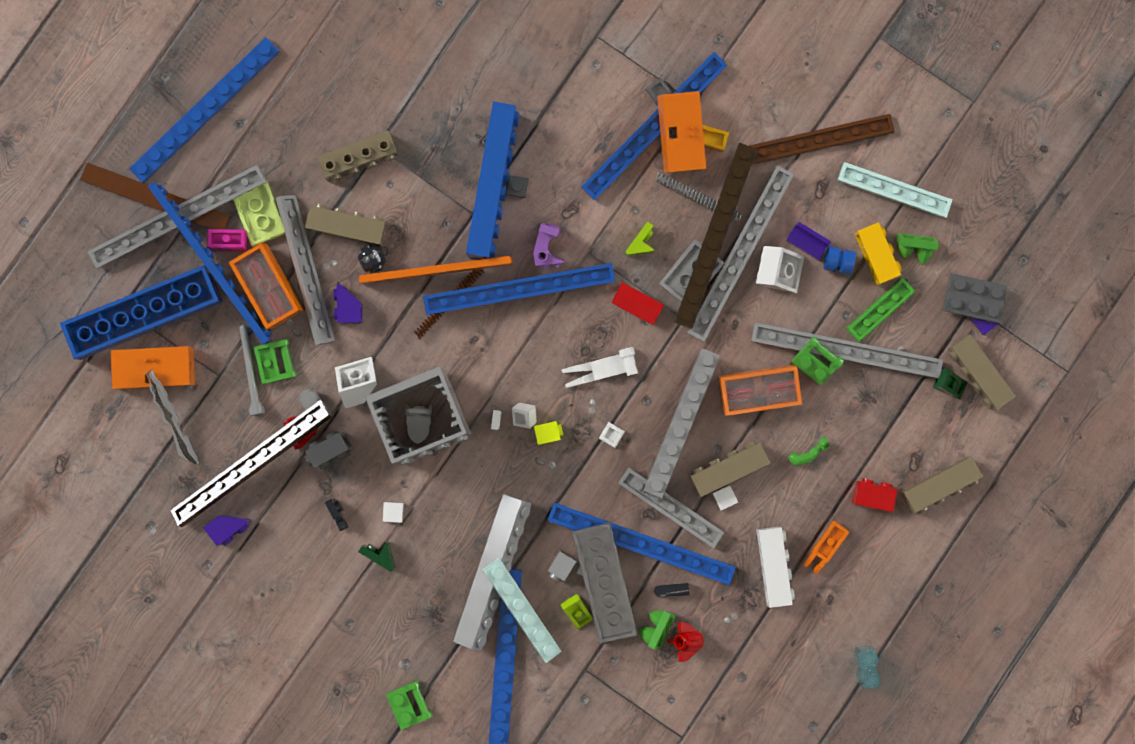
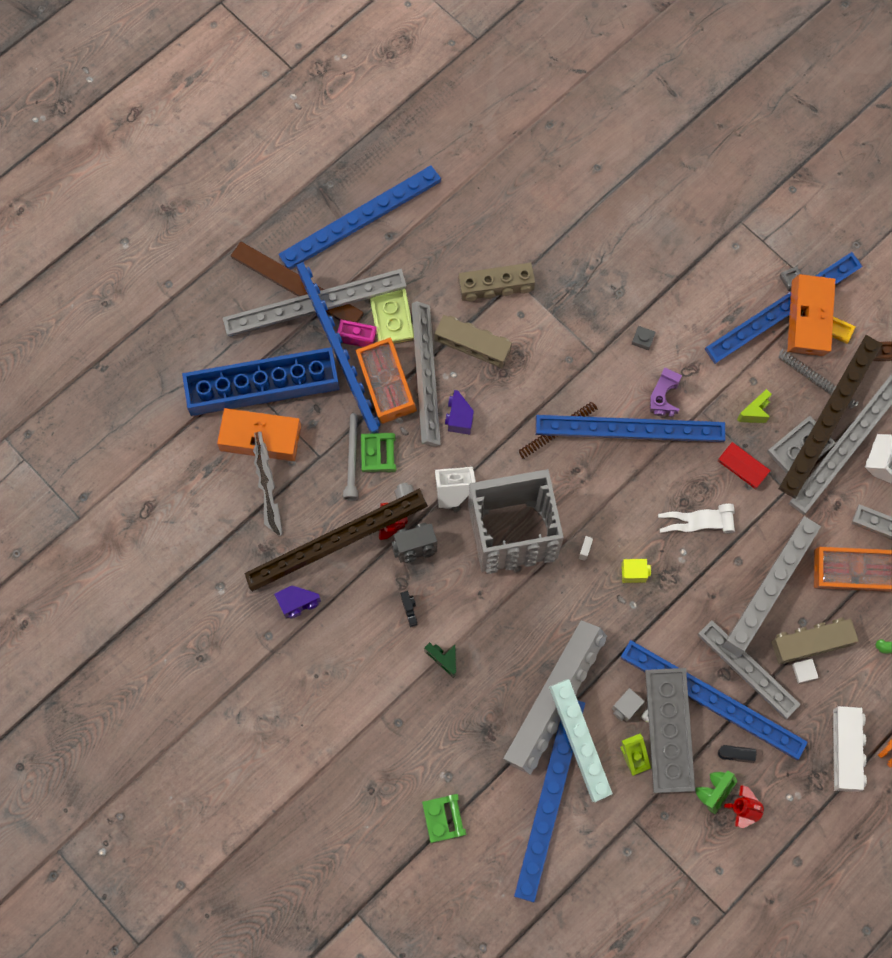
camera: 15 degrees right, 15 degrees down
black head [358,244,386,274] -> none
orange tile [359,256,514,285] -> none
white tile [383,502,404,523] -> none
white piece [404,404,432,444] -> none
blue brick [466,101,520,260] -> none
white slope [512,403,537,429] -> none
white tile [599,422,625,448] -> none

